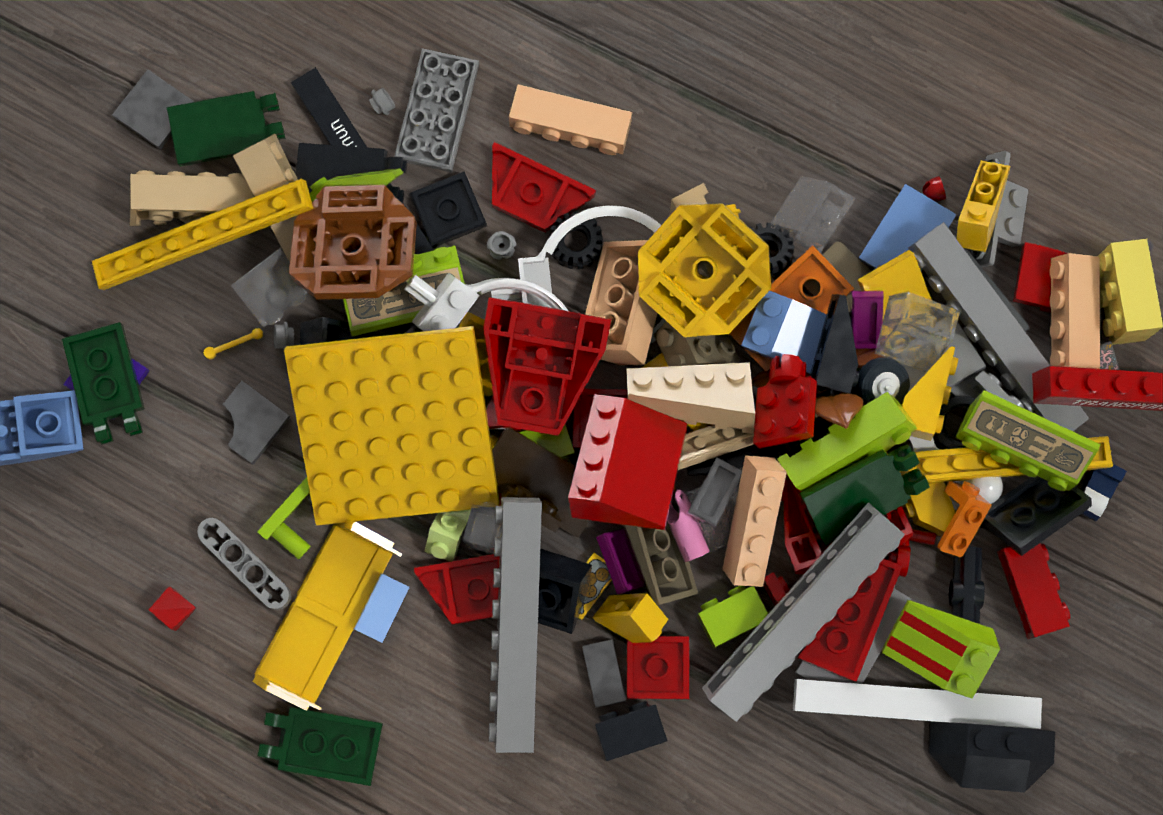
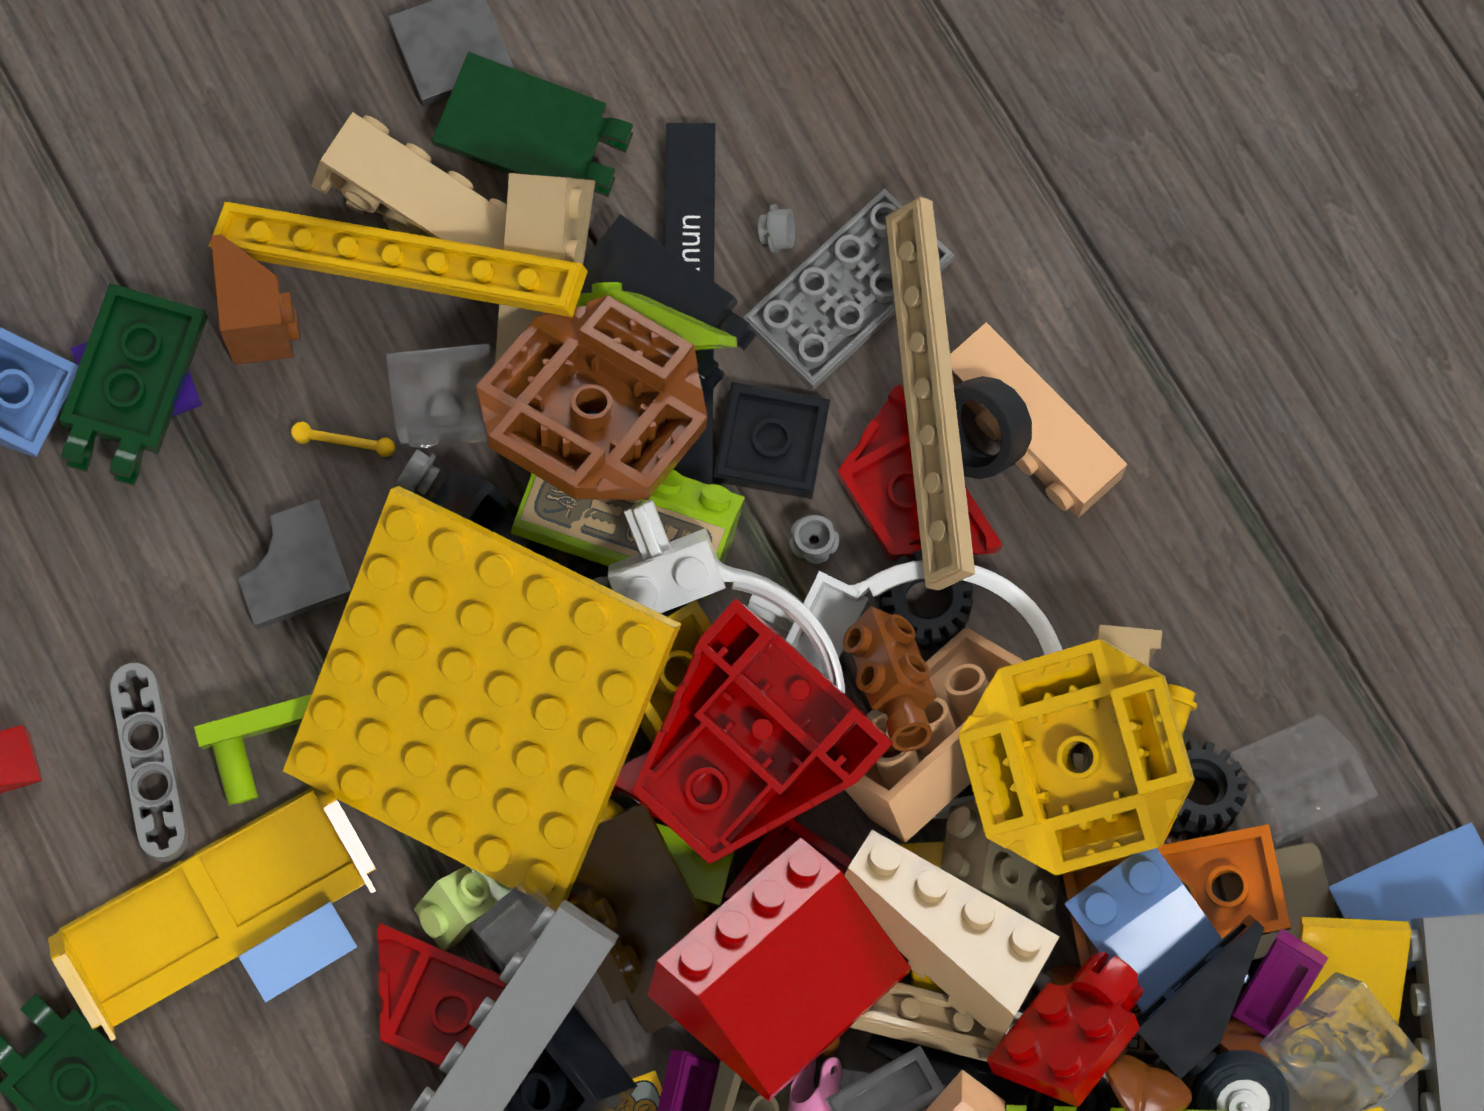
camera: 30 degrees right, 5 degrees down
none -> dark orange slope [211,234,301,365]
none -> dark orange brick [843,606,937,752]
none -> tan tile [885,196,975,591]
none -> black tyre [954,376,1032,480]

